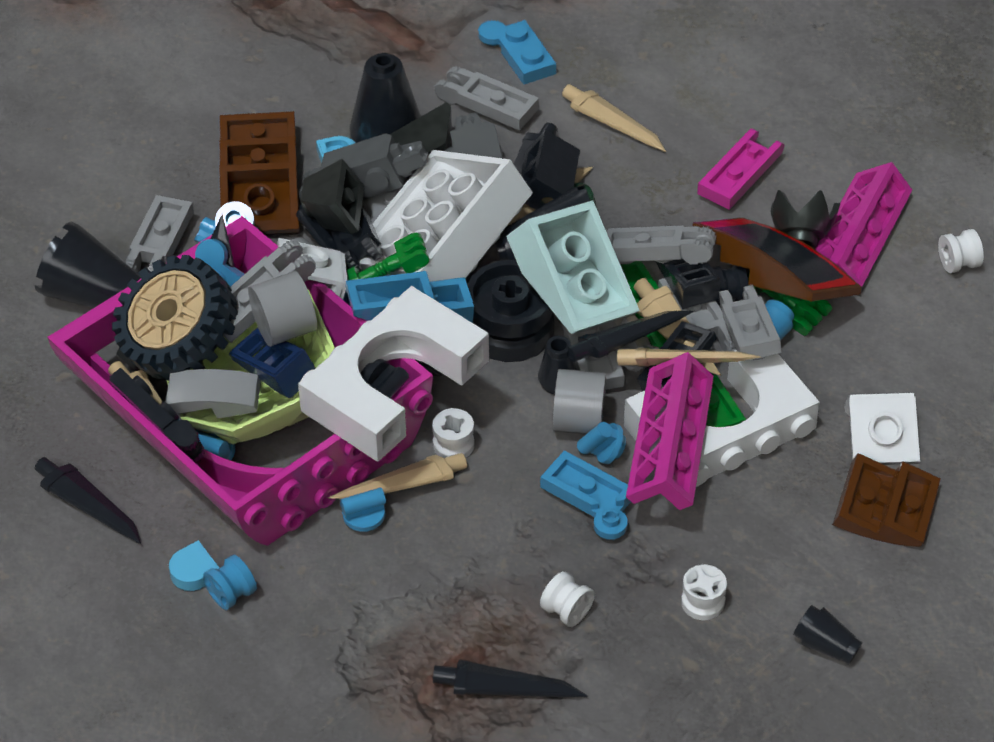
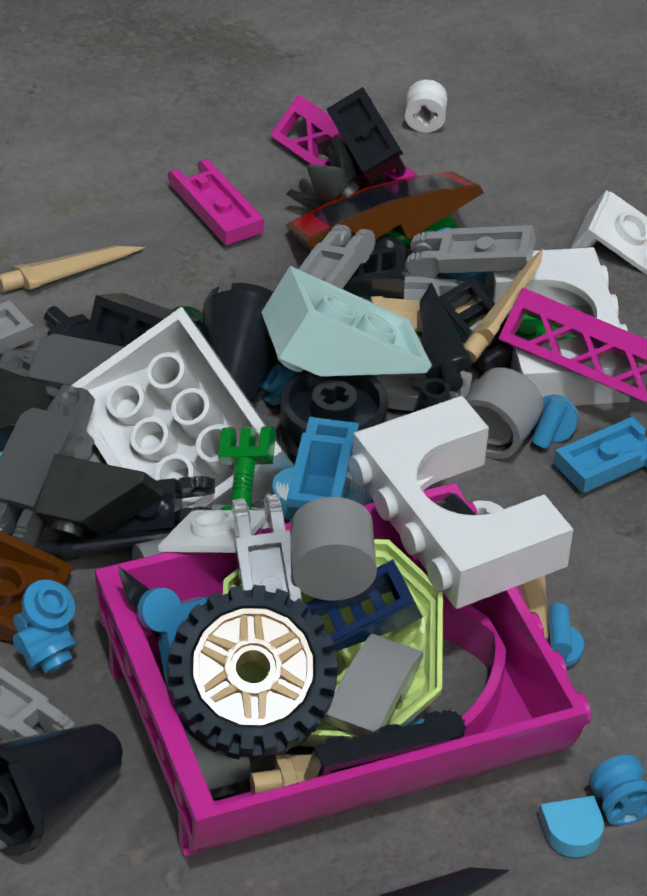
camera: 70 degrees left, 5 degrees down
none -> black hinge [326,87,406,186]

